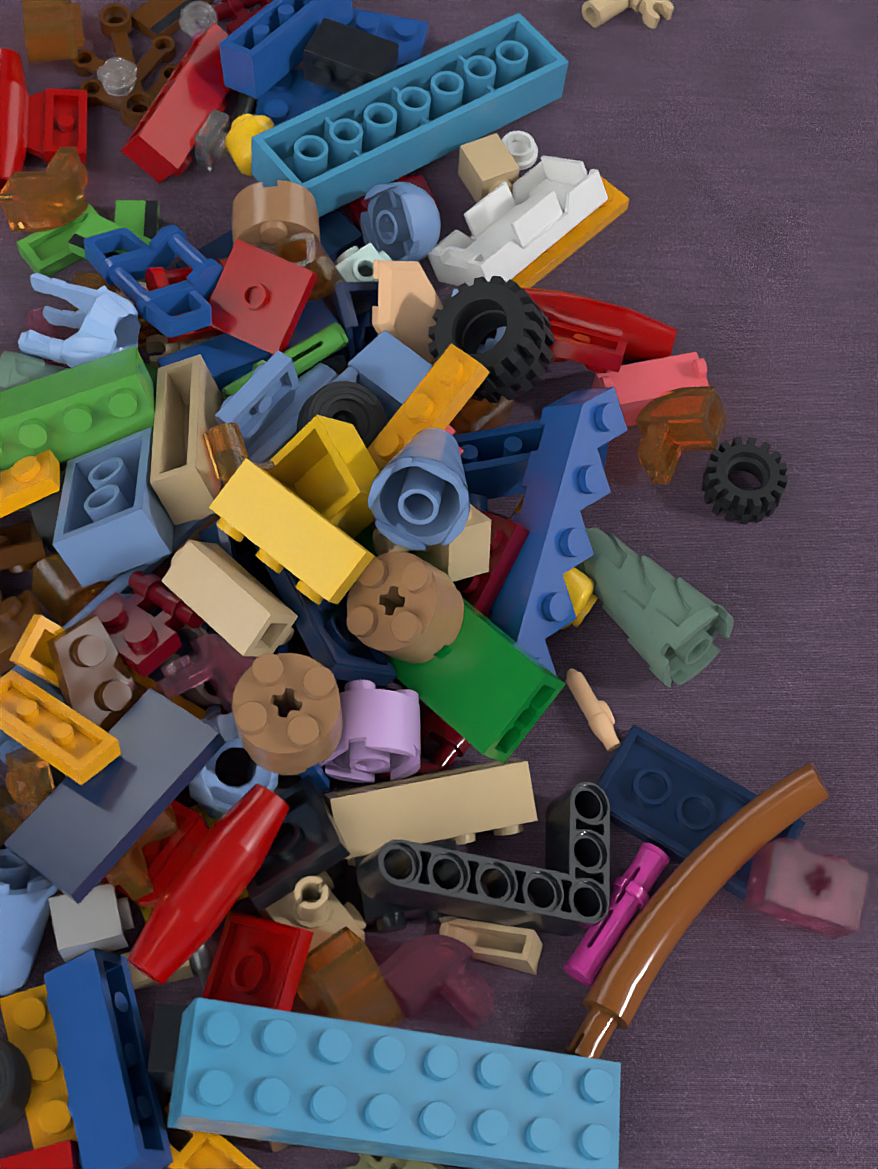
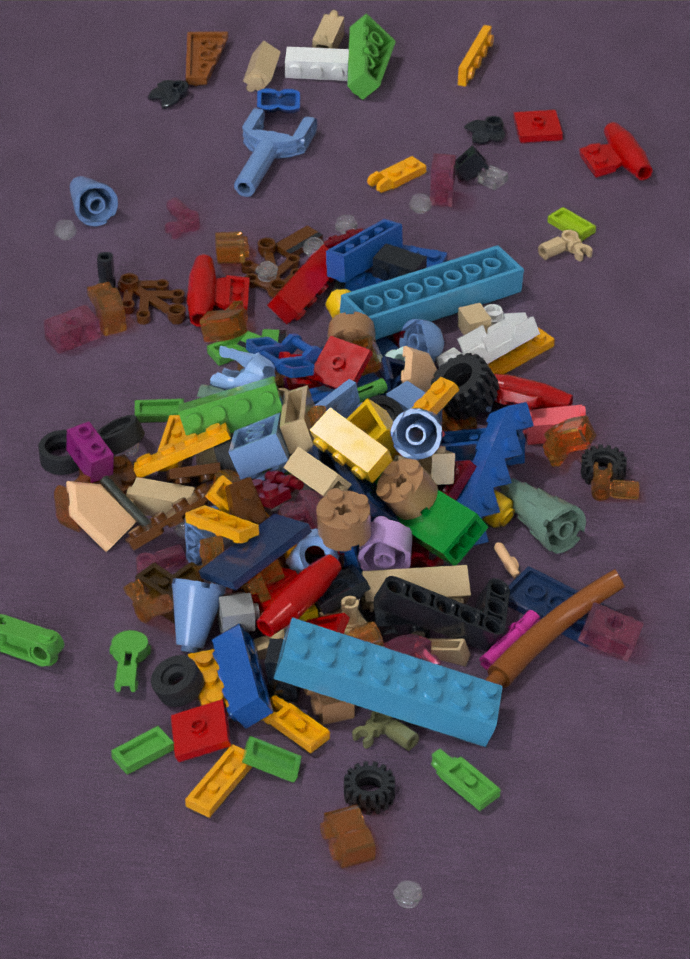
camera: 10 degrees right, 20 degrees down
clear plate [195,109,229,171] -> none
none -> clear orange bar [591,462,640,501]

